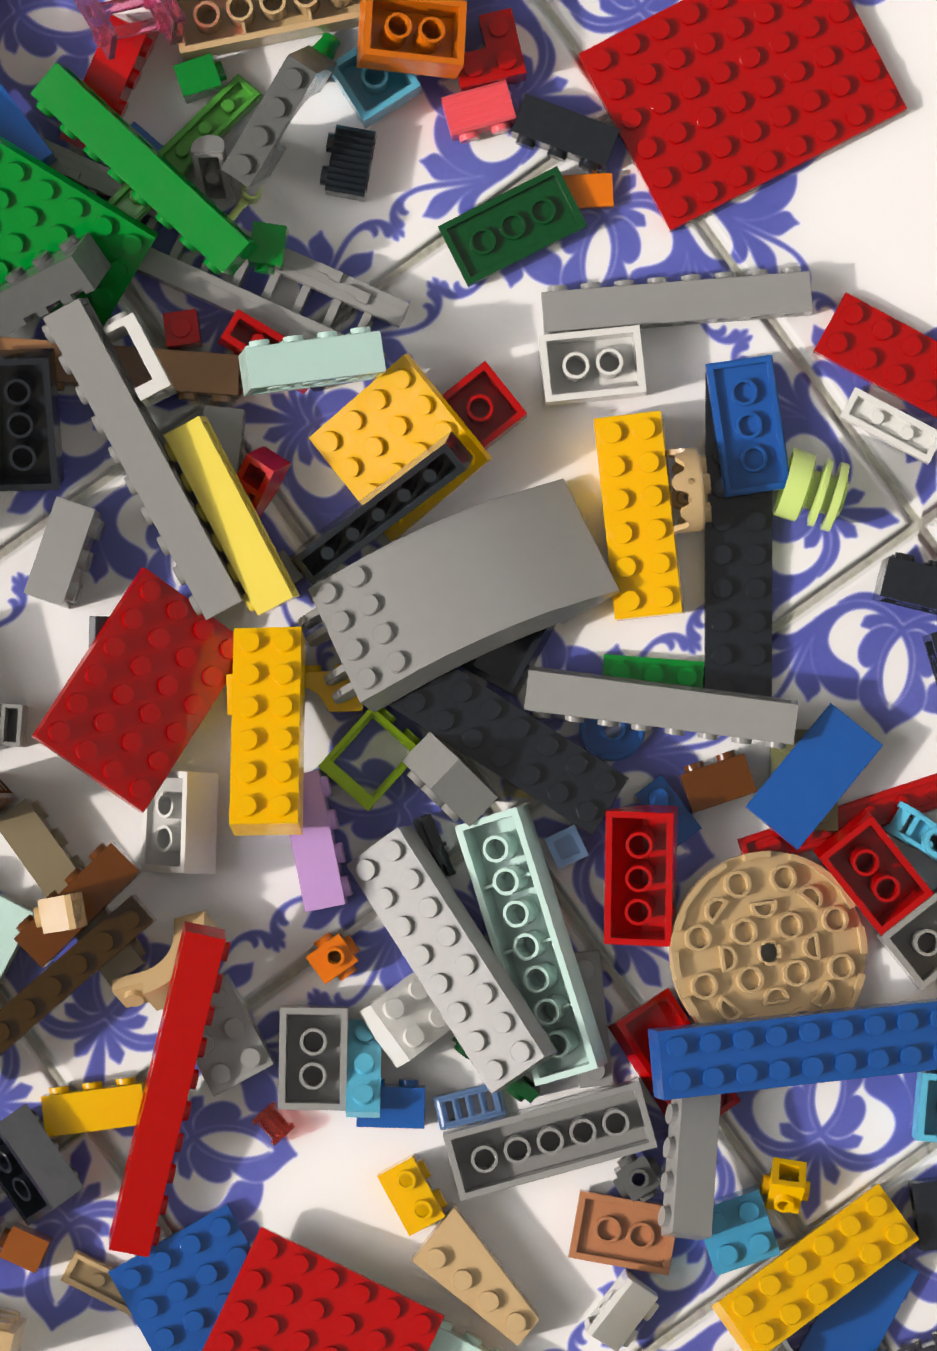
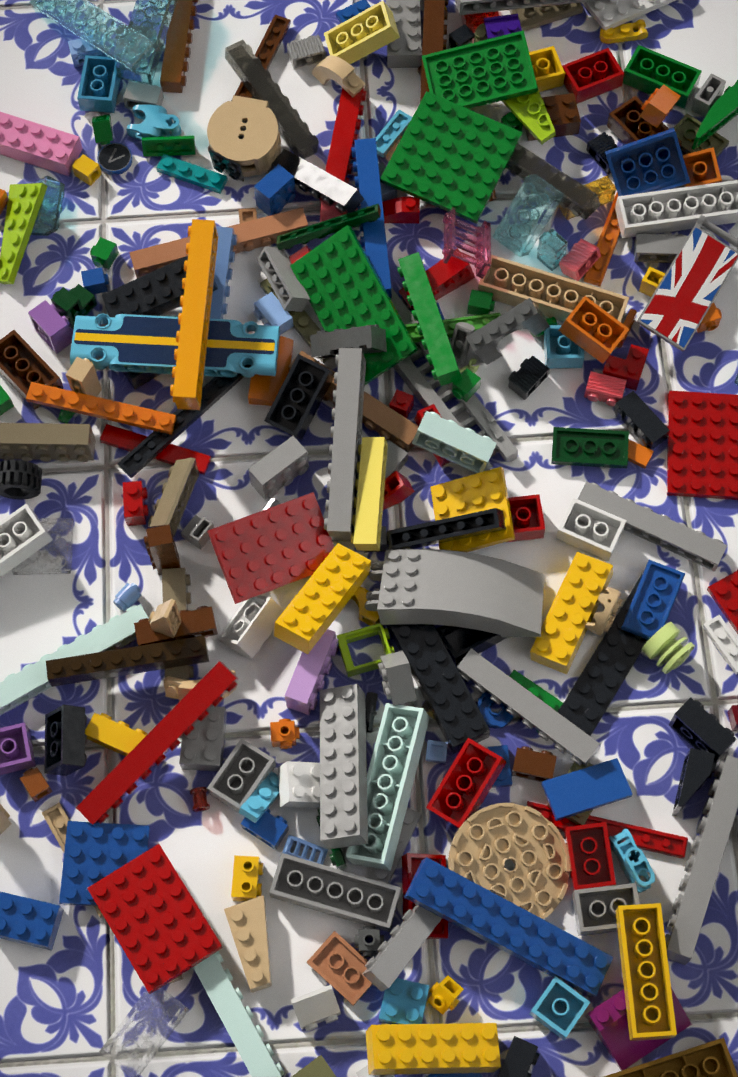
camera: 30 degrees right, 20 degrees down
white panel [103,312,177,408] -> none

